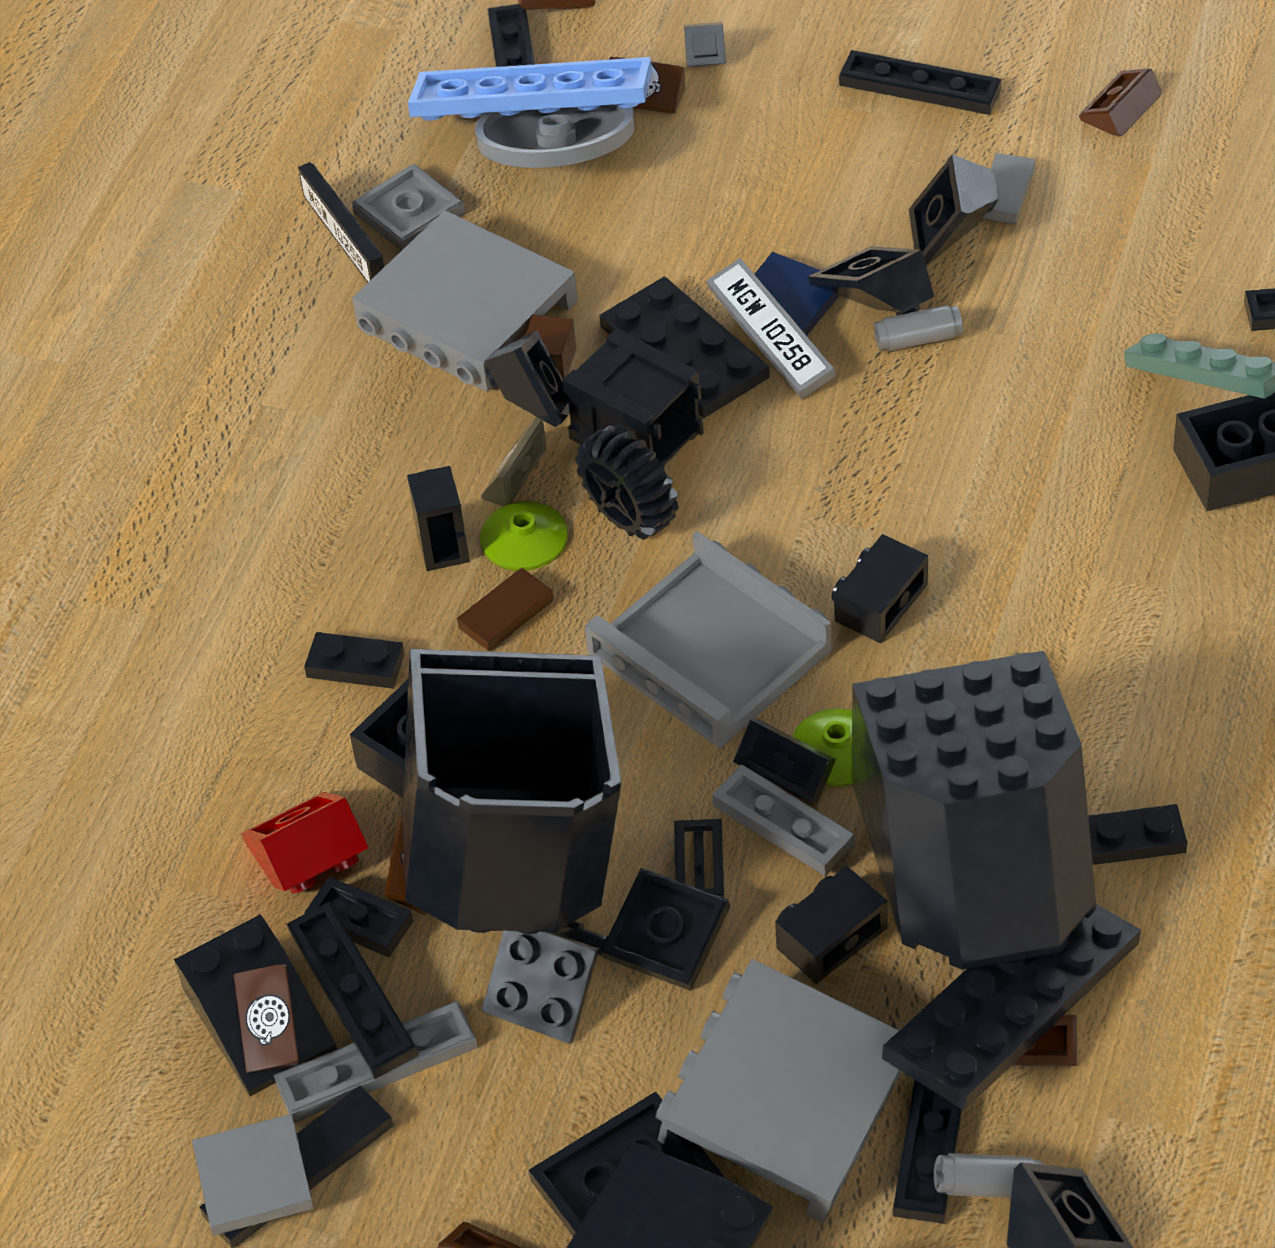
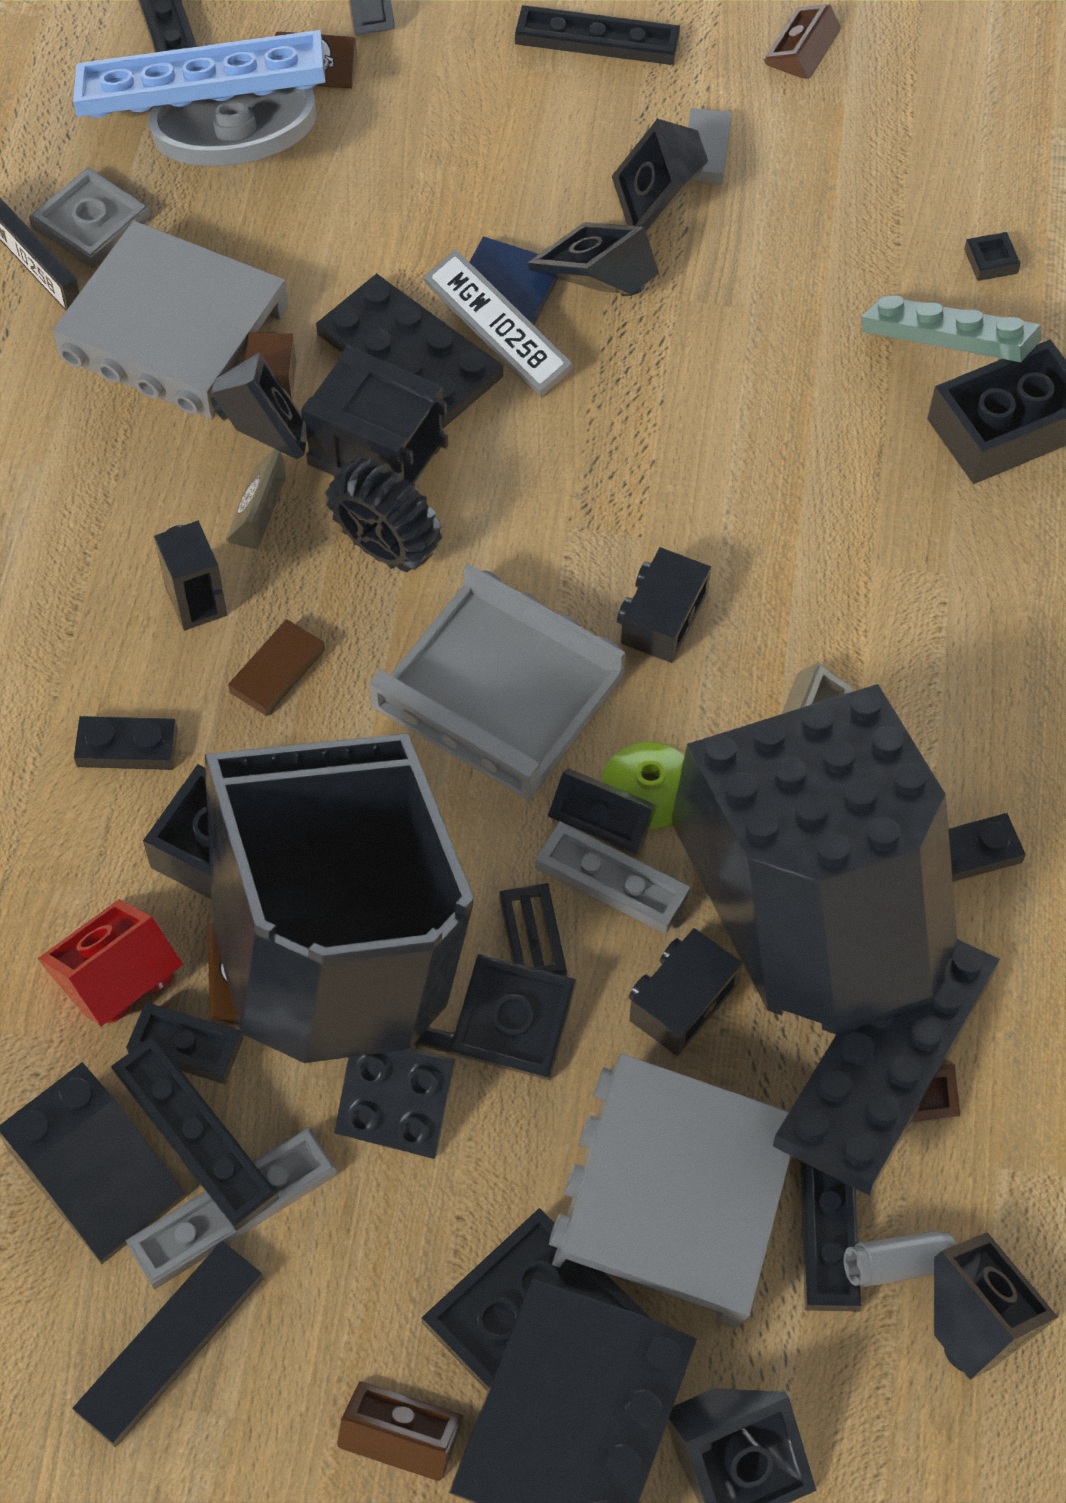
camera: 15 degrees left, 10 degrees up
light grey tile [192,1114,314,1236] -> none
reddish brown slope [233,964,299,1073] -> none
lime dish [480,501,568,571] -> none
light grey piece [874,305,963,352] -> none

